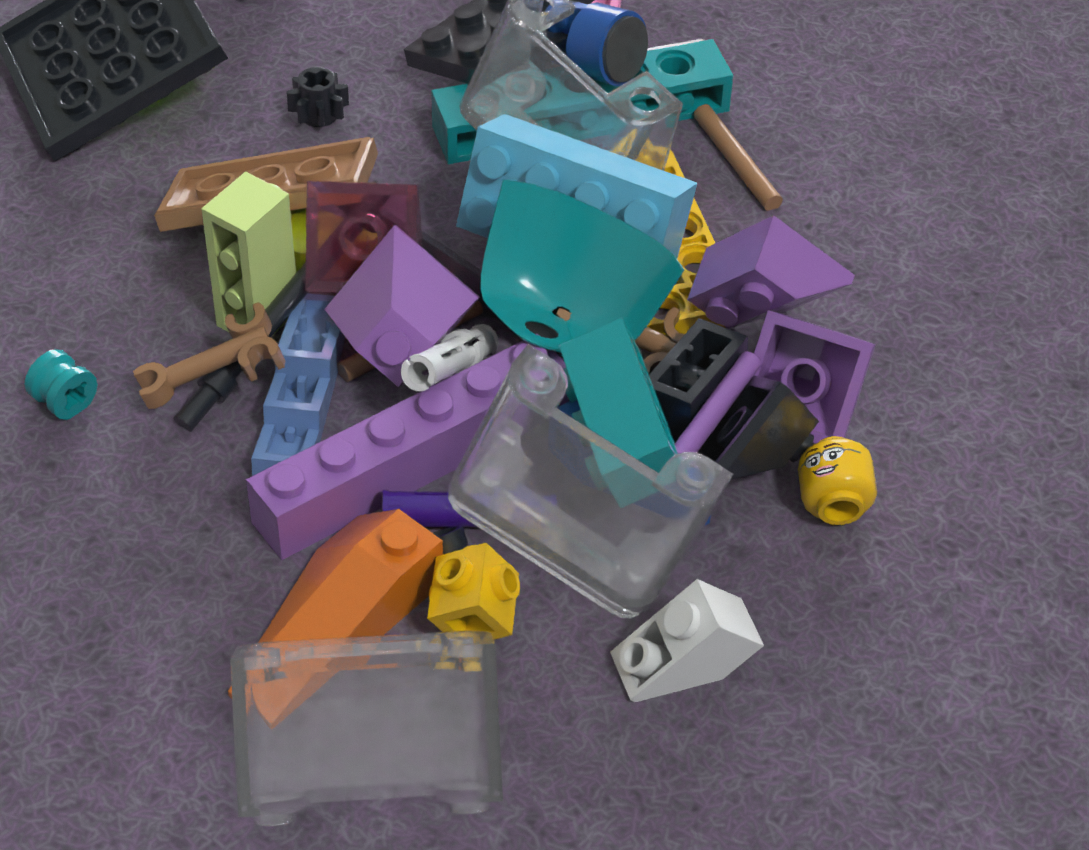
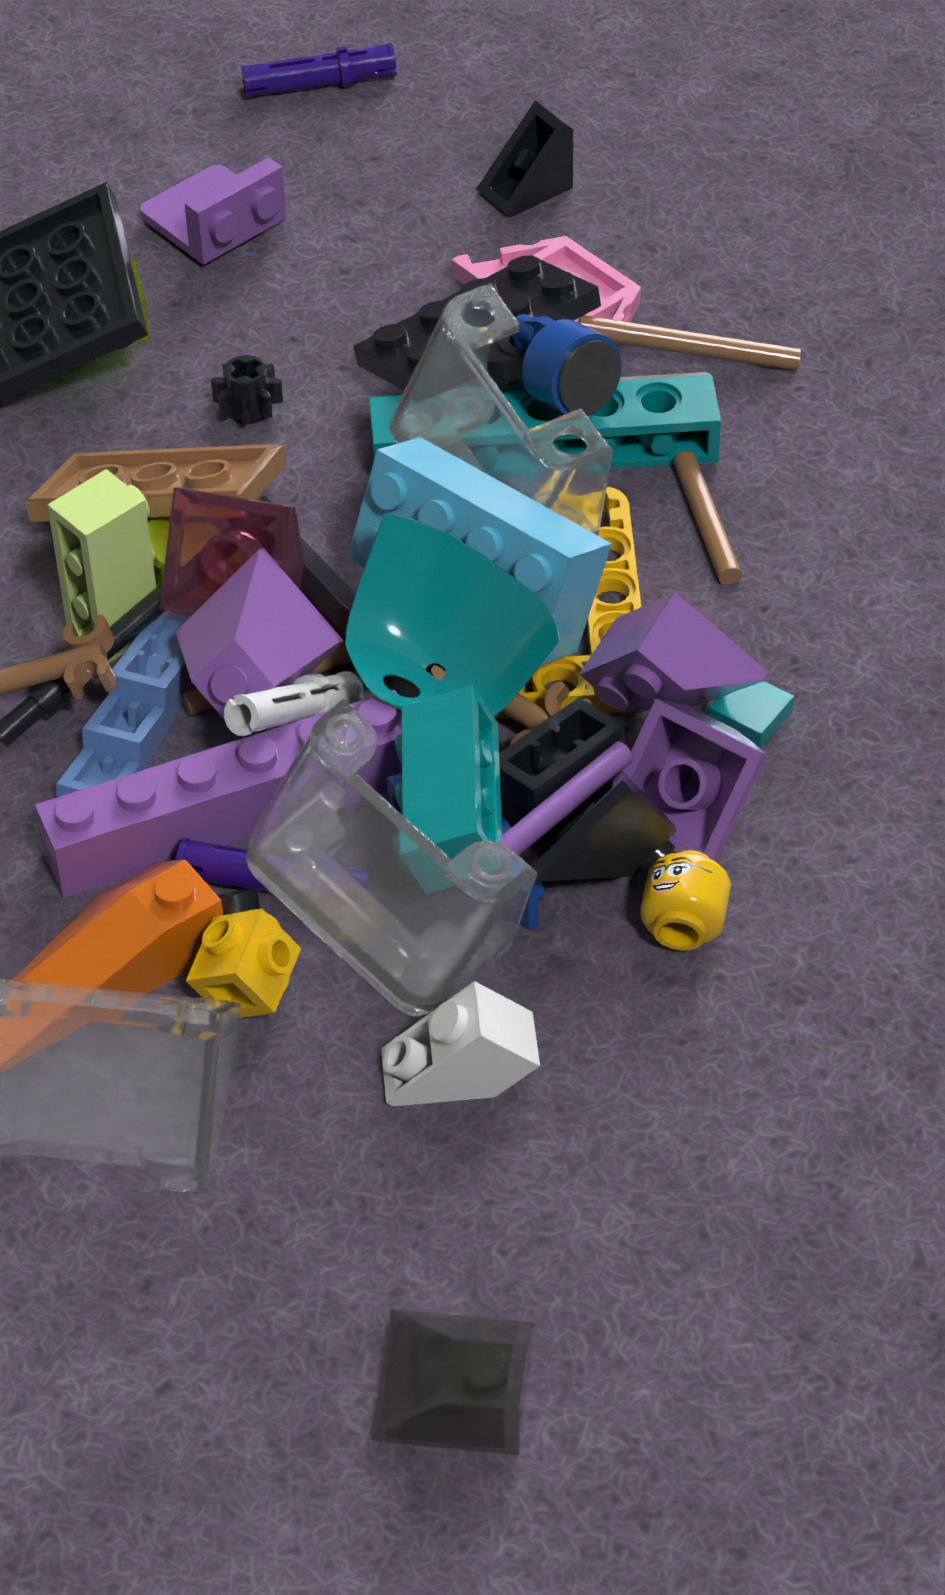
camera: 15 degrees right, 0 degrees up
none -> medium nougat bar [578,315,801,371]
none -> tile [708,681,794,748]

